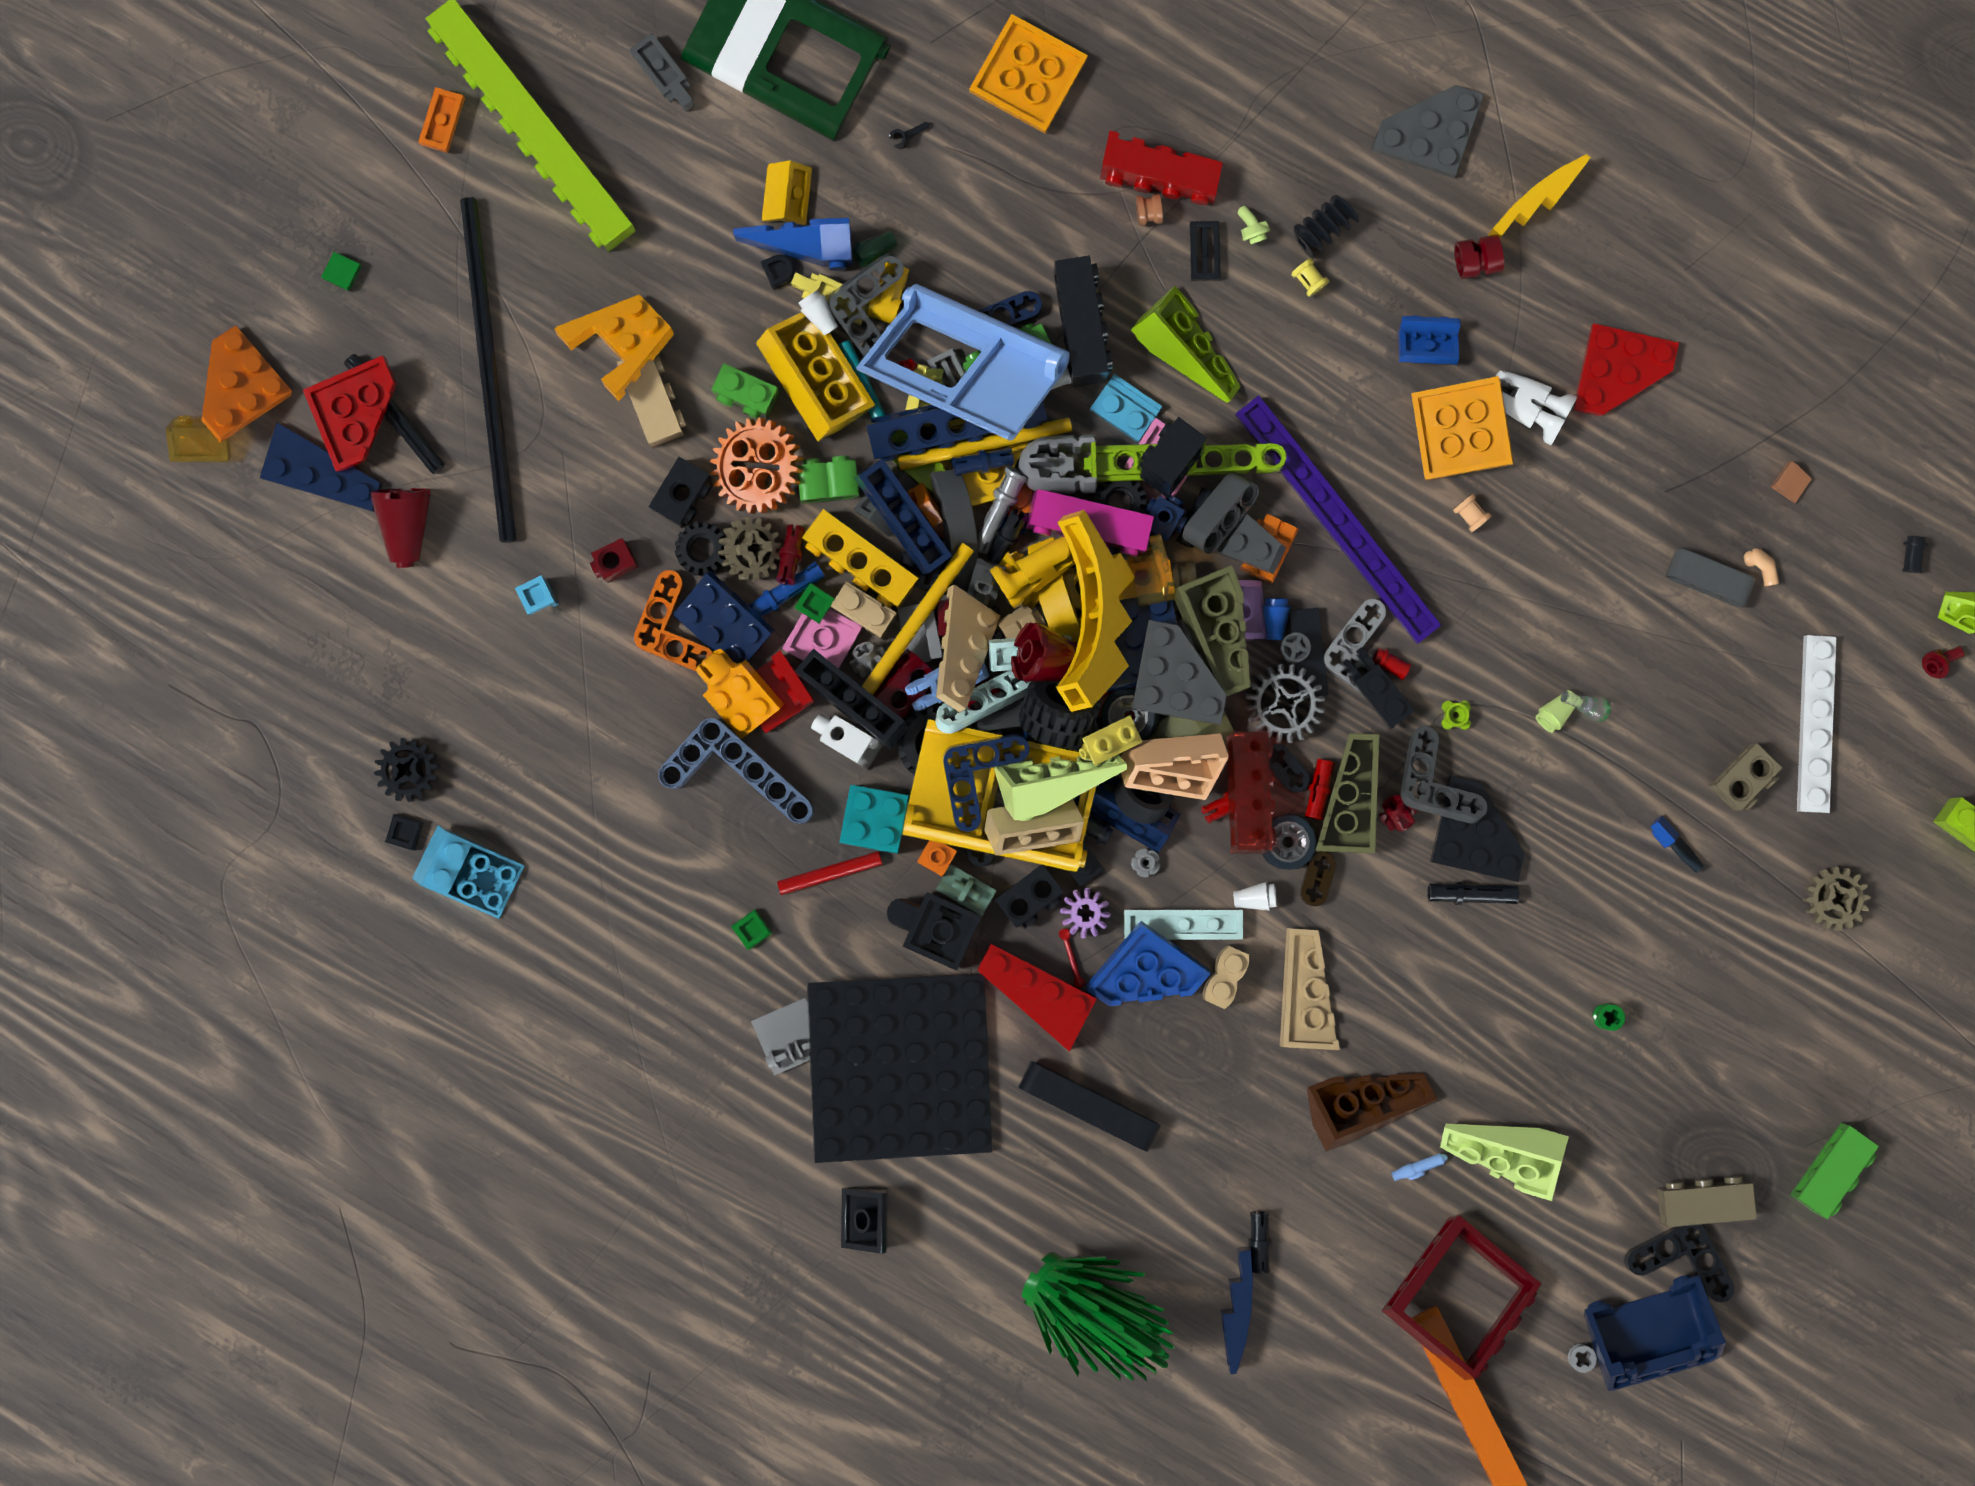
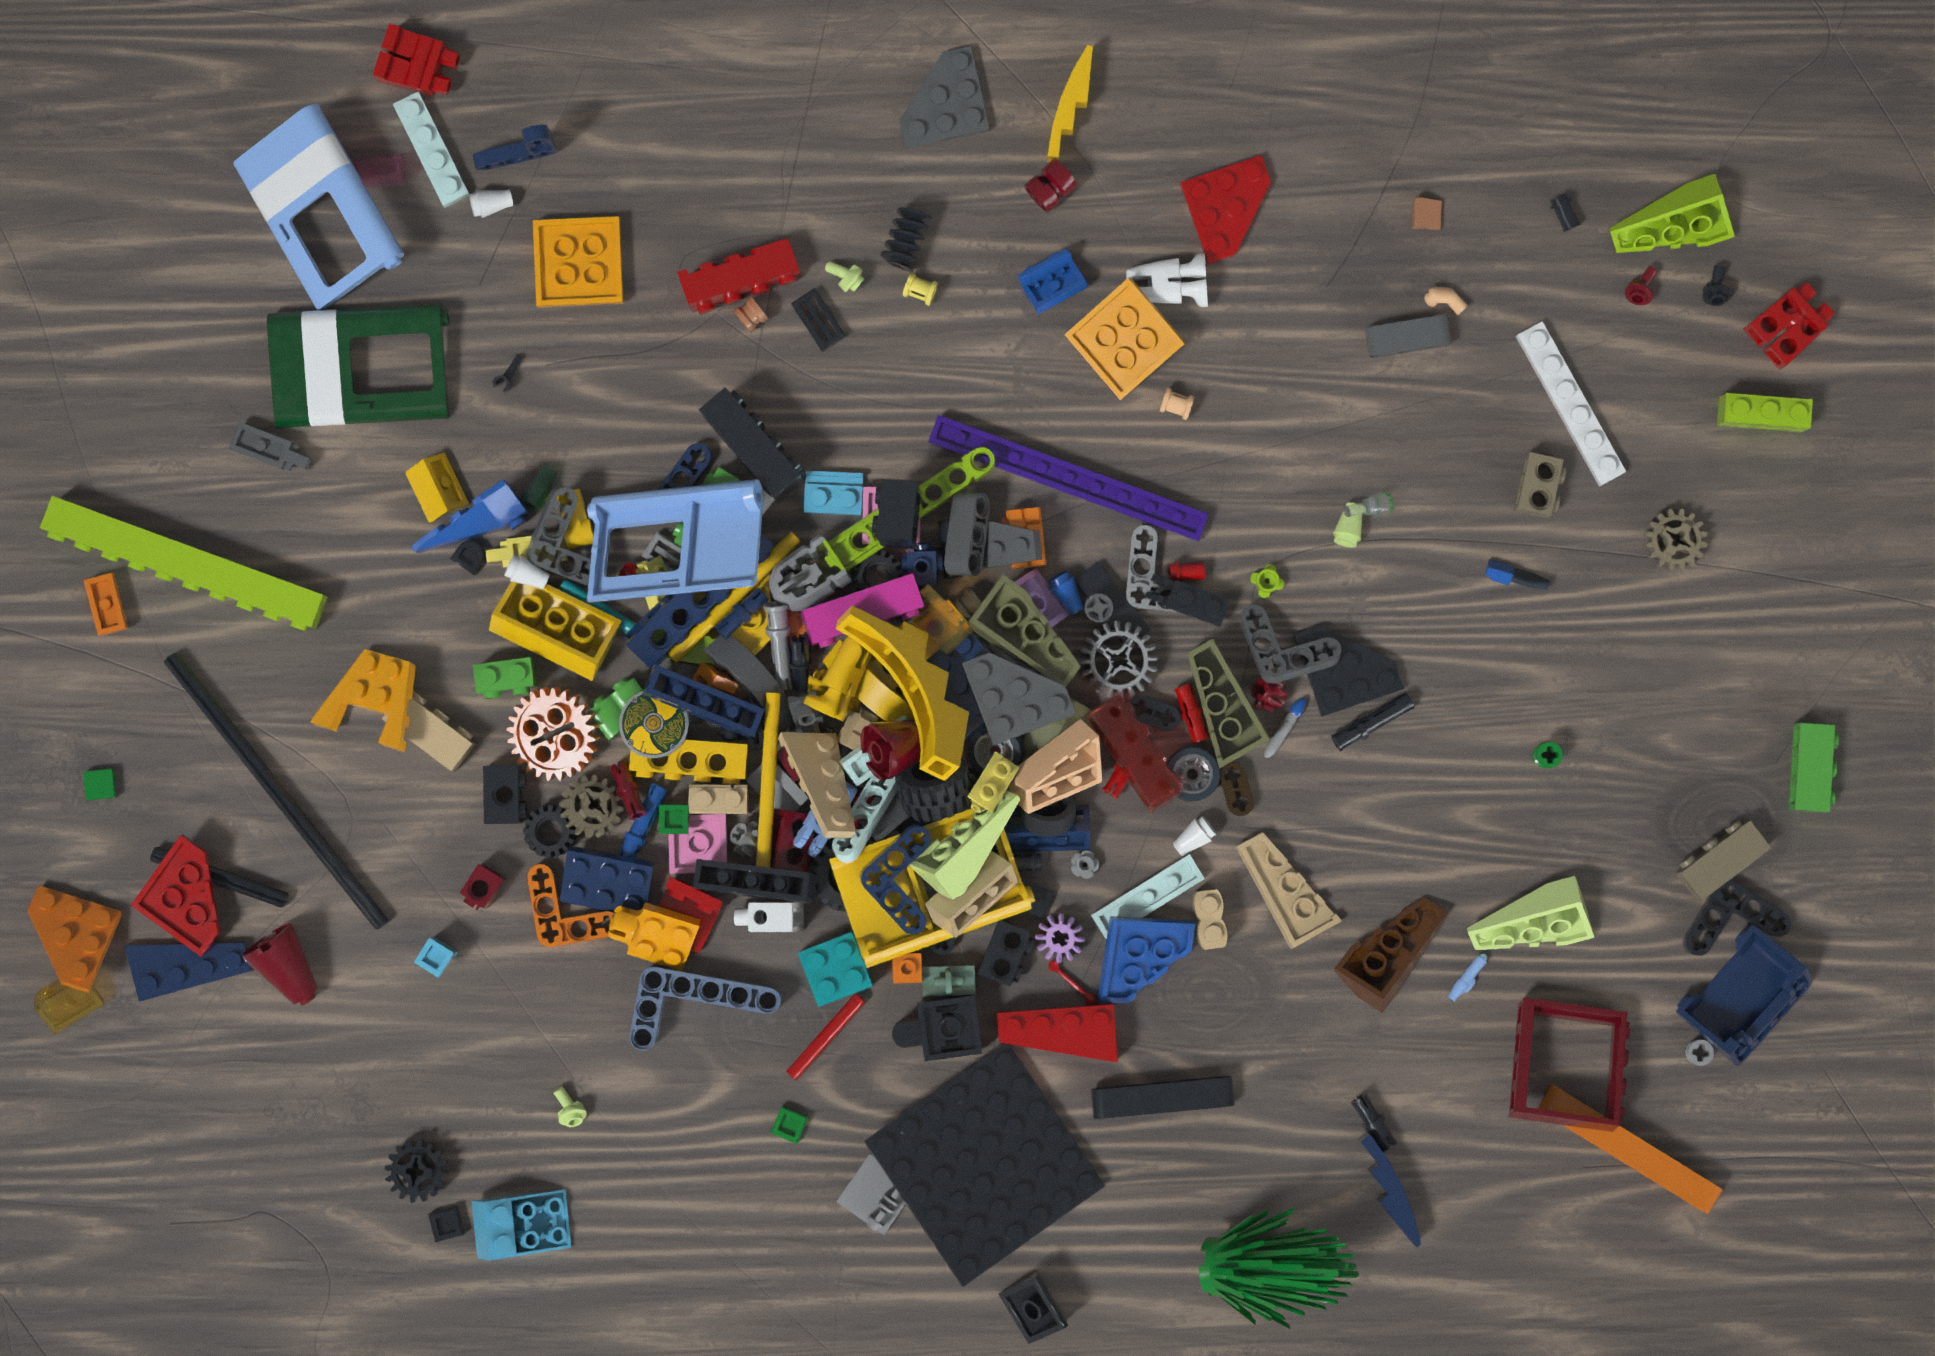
camera: 35 degrees left, 0 degrees up
lime wedge [1131,286,1241,403] -> none
none -> yellowish green plate [553,1086,587,1127]
none -> shield [619,691,689,758]
none -> light grey piece [1264,698,1306,758]

